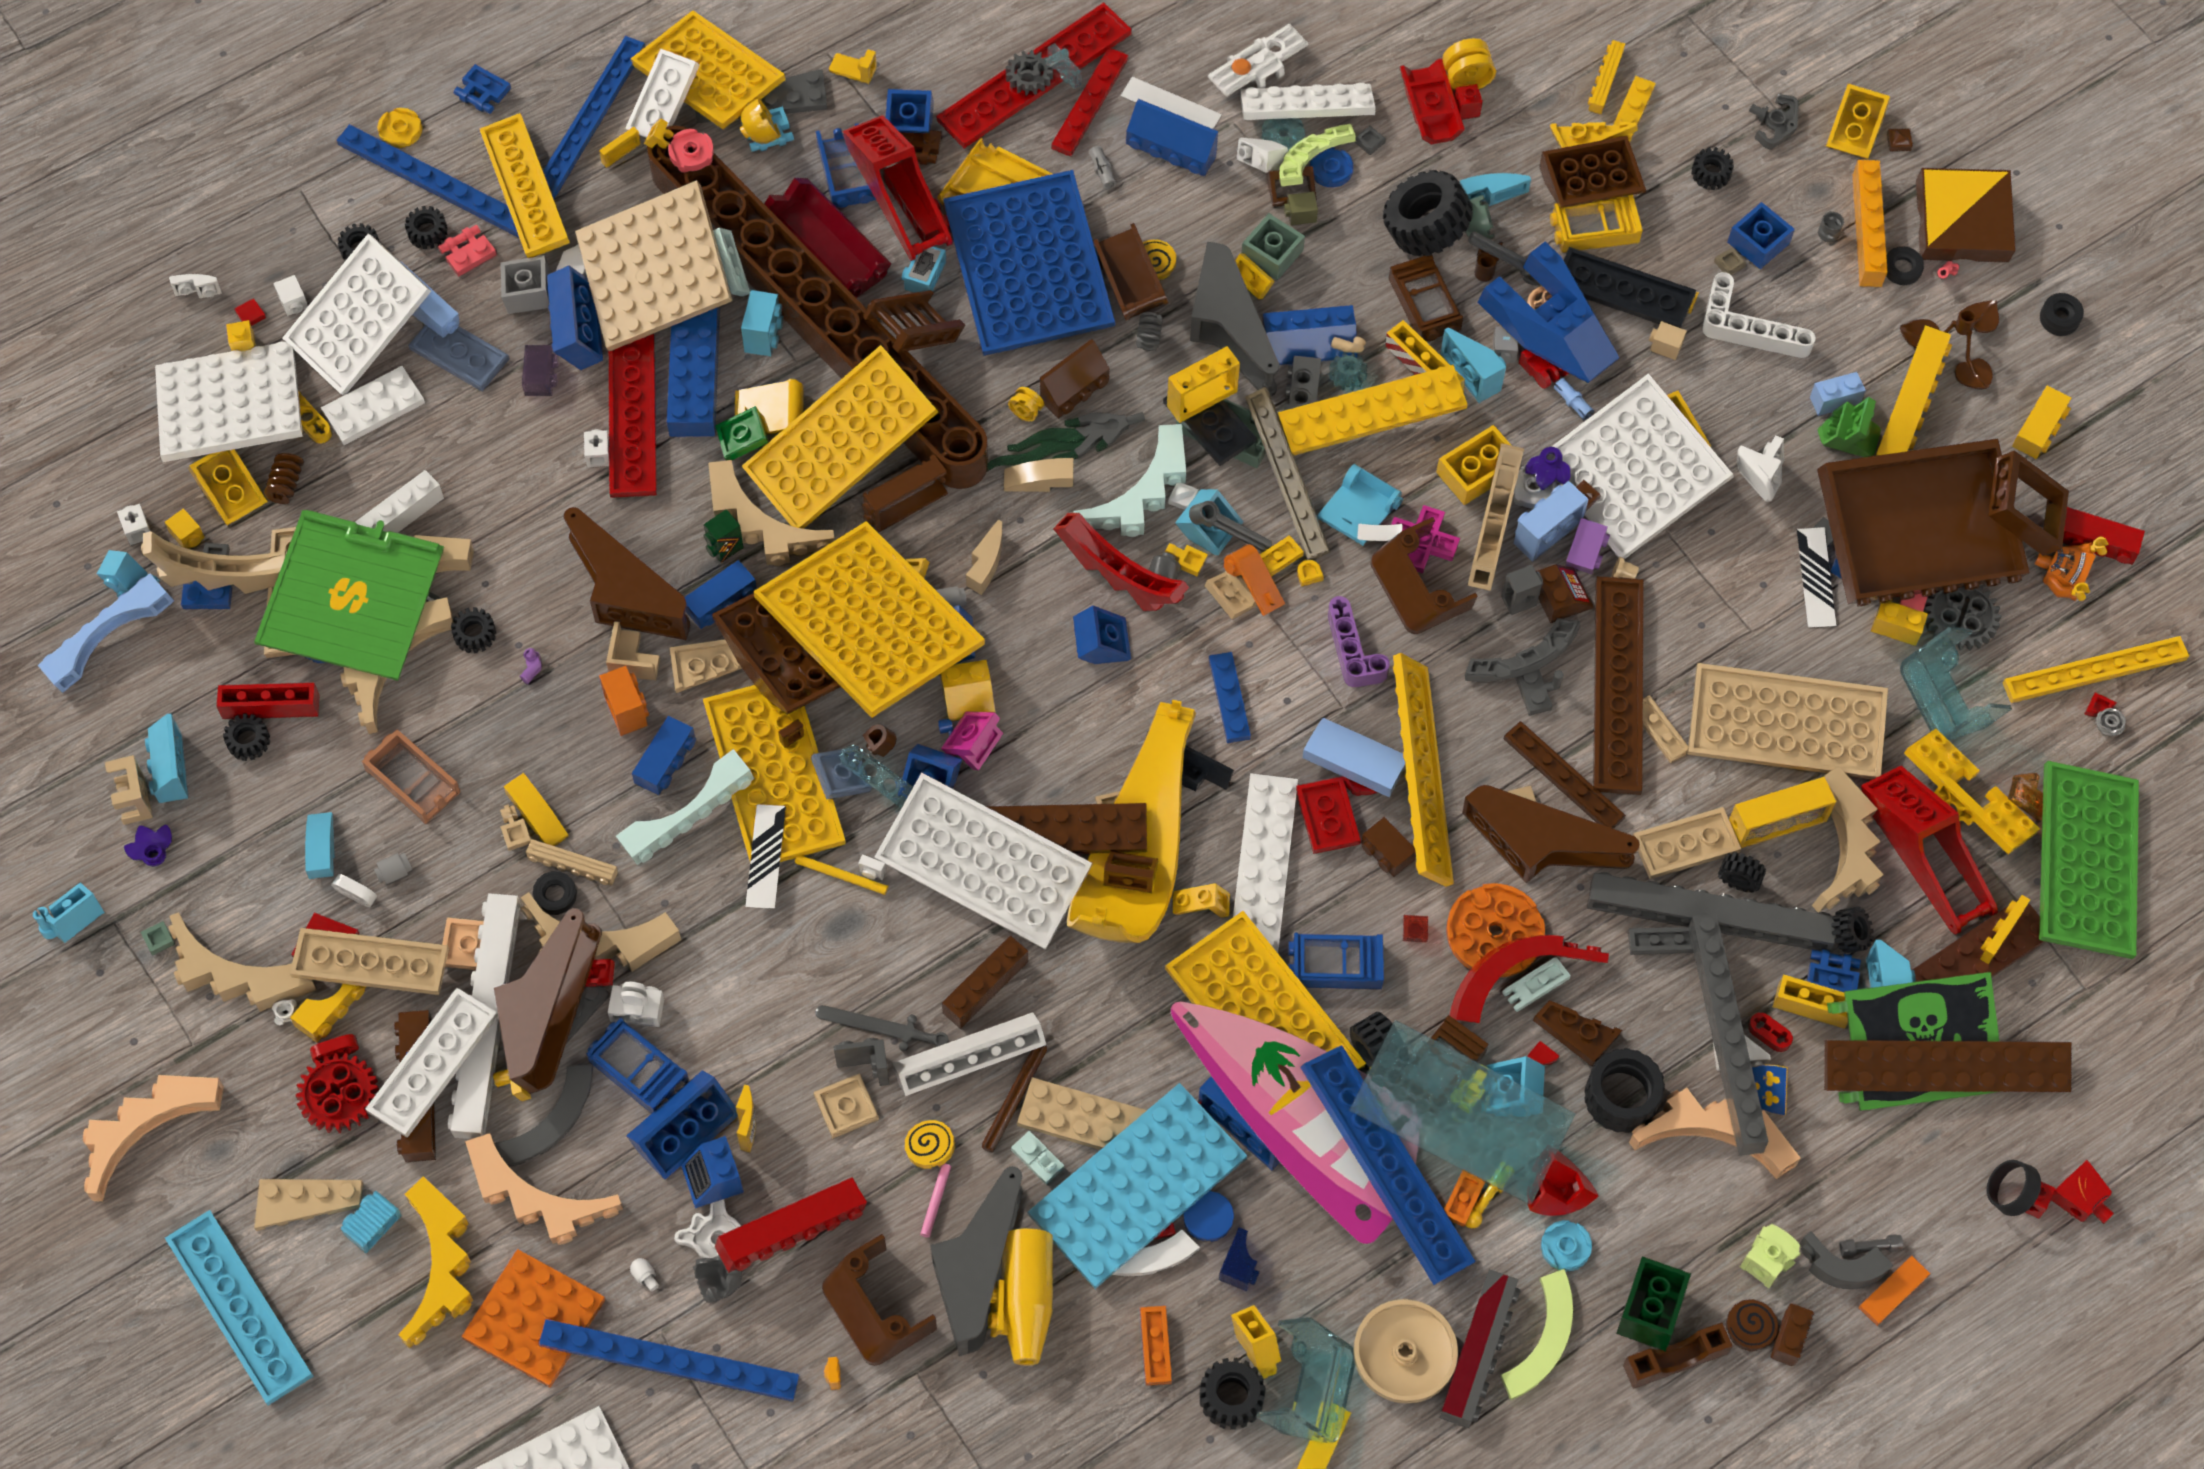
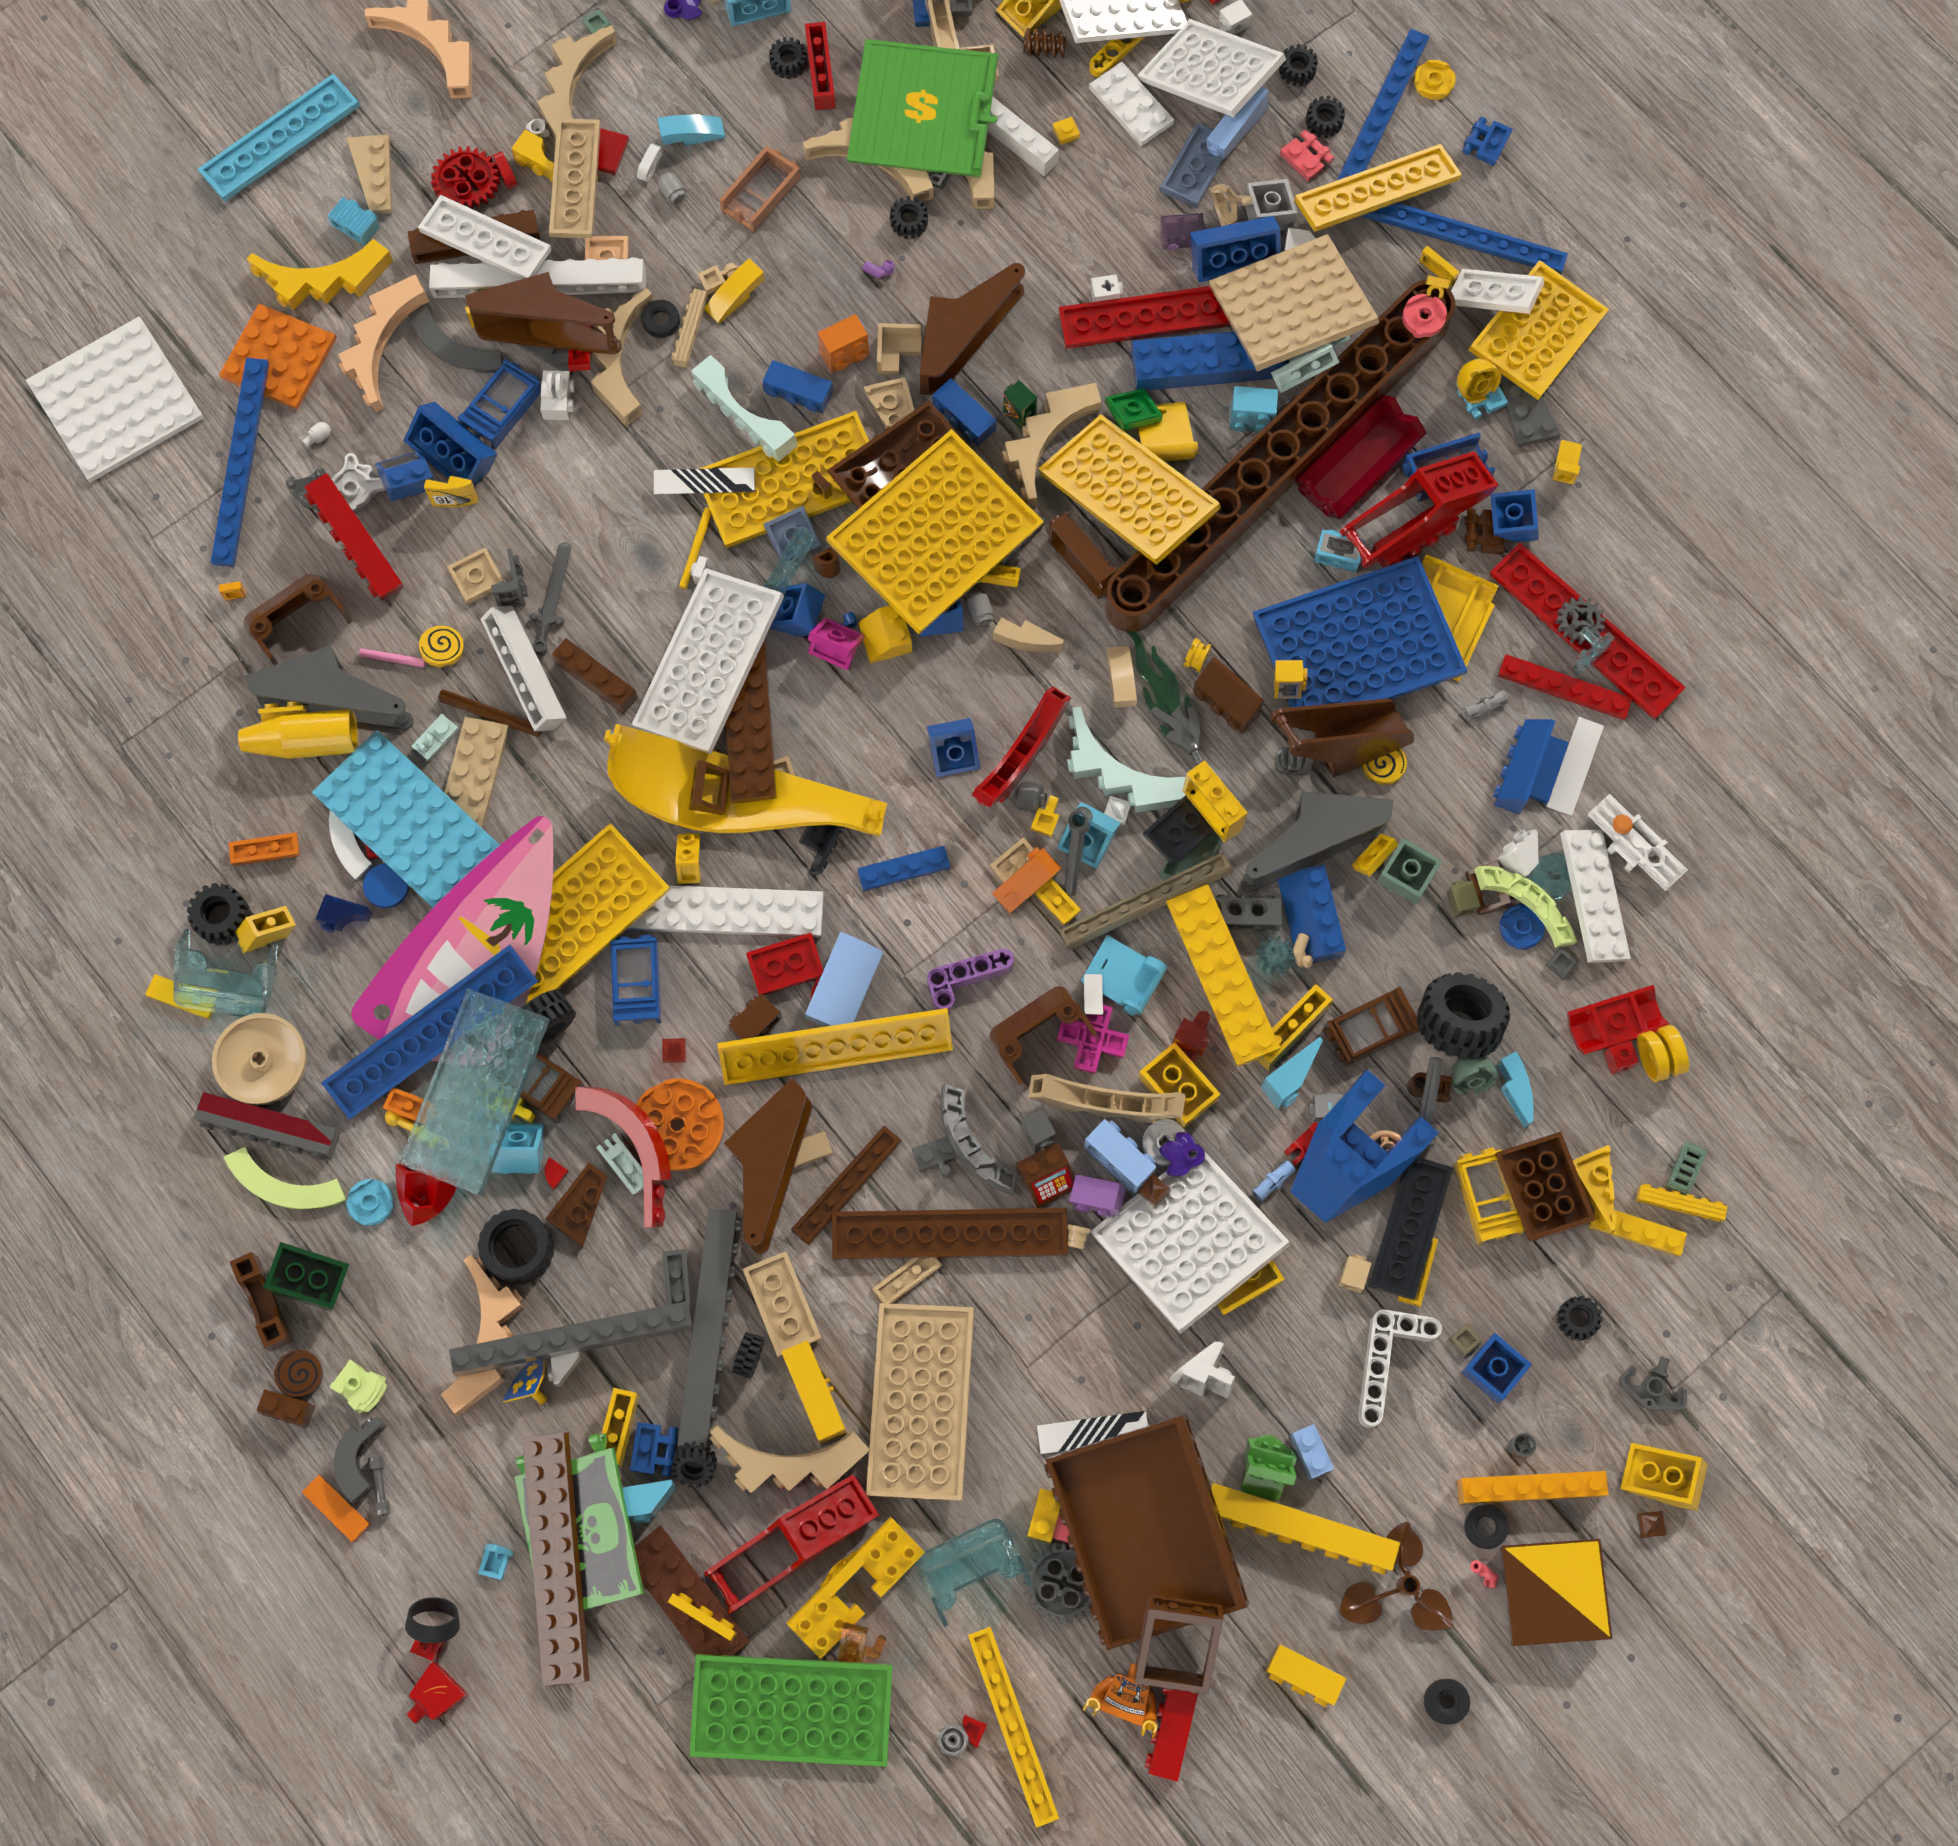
camera: 85 degrees right, 10 degrees up
reddish brown fence [863,290,965,353] -> none
yellow tile [1297,560,1324,587] -> none
red beam [1748,1013,1793,1052] -> none
none -> medium azure tile [478,1544,514,1580]
none -> yellow plate [1052,117,1080,145]
none -> clear red brick [1171,1011,1210,1061]
none -> tan helmet [1209,184,1253,226]
none -> yellow brick [1274,660,1307,699]
none -> sand green slope [1666,1142,1707,1195]

